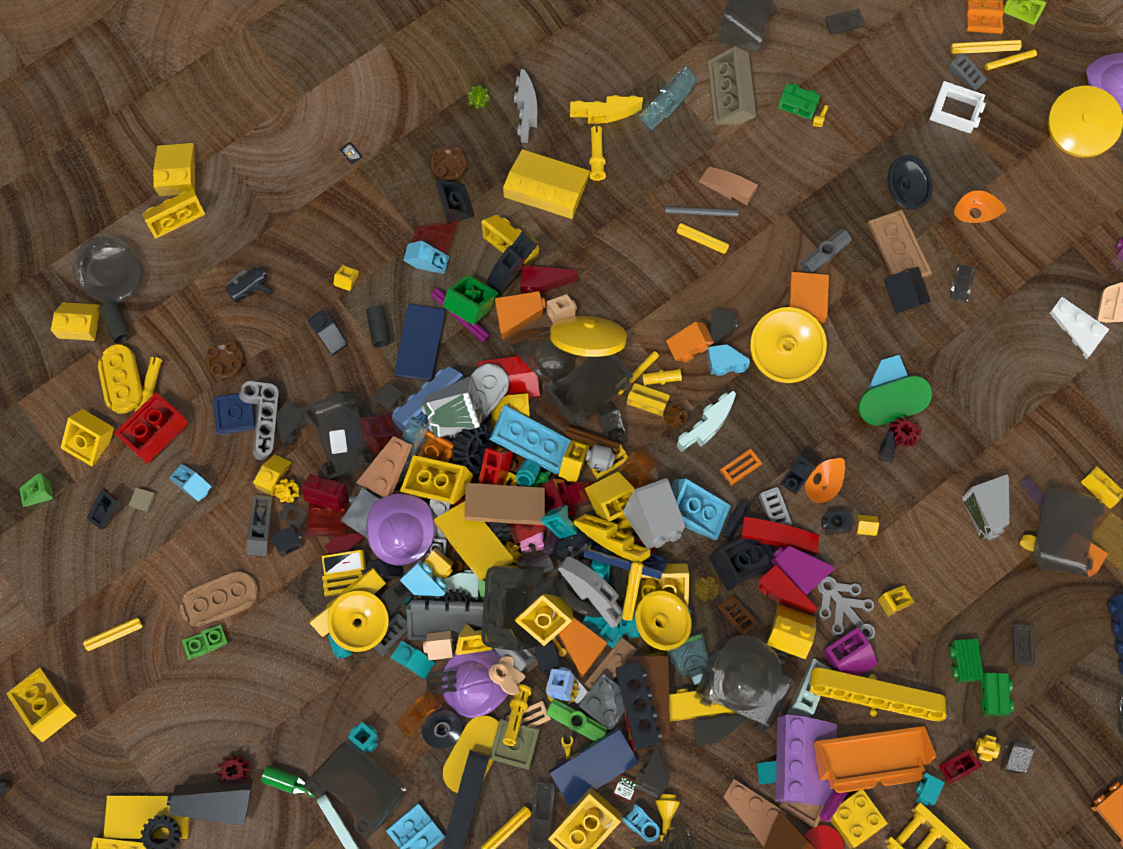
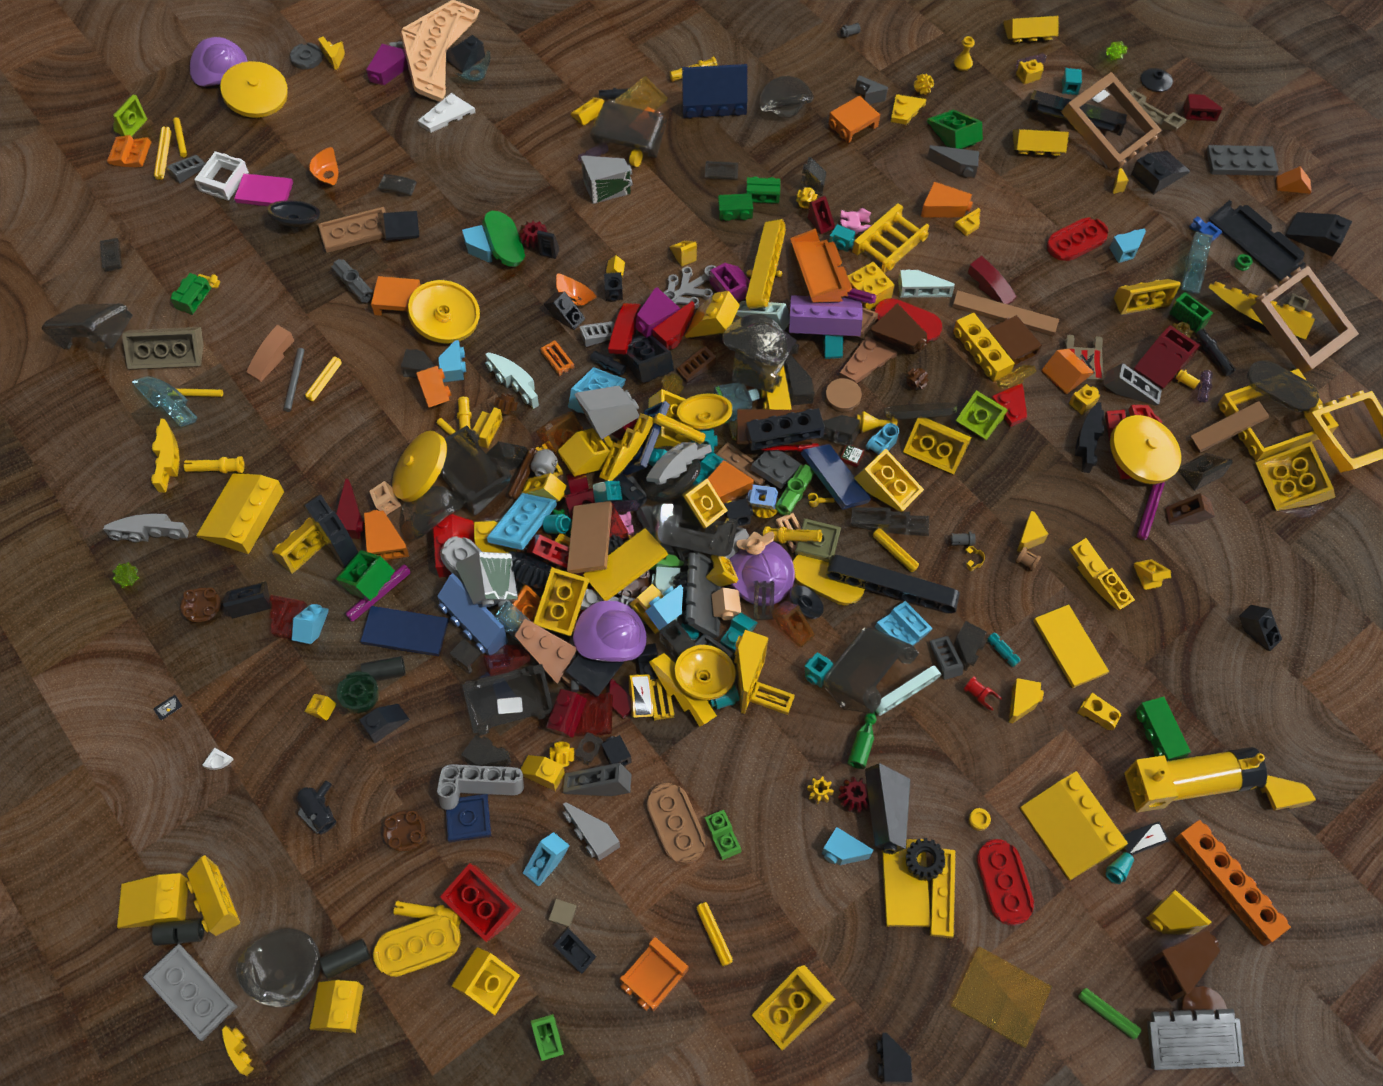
camera: 90 degrees left, 10 degrees down
none -> light grey tile [143,944,238,1041]
none -> pearl dark grey pin [152,919,204,946]
none -> yellow bar [166,388,223,397]
none -> white tile [202,748,233,770]
none -> yellow slope [222,1026,254,1076]
none -> dark pink tile [234,173,293,206]
none -> clear green cylinder [336,671,380,714]
none -> light grey slope [562,802,620,861]
none -> orange panel [619,937,689,1012]
none -> yellow slope [734,630,768,714]
none -> yellow tile [750,682,795,715]
none -> yellow gear [807,776,834,804]
none -> medium azure slope [822,827,873,865]
none -> medium nougat tile [825,378,862,412]
none -> bright pink animal [840,208,871,234]

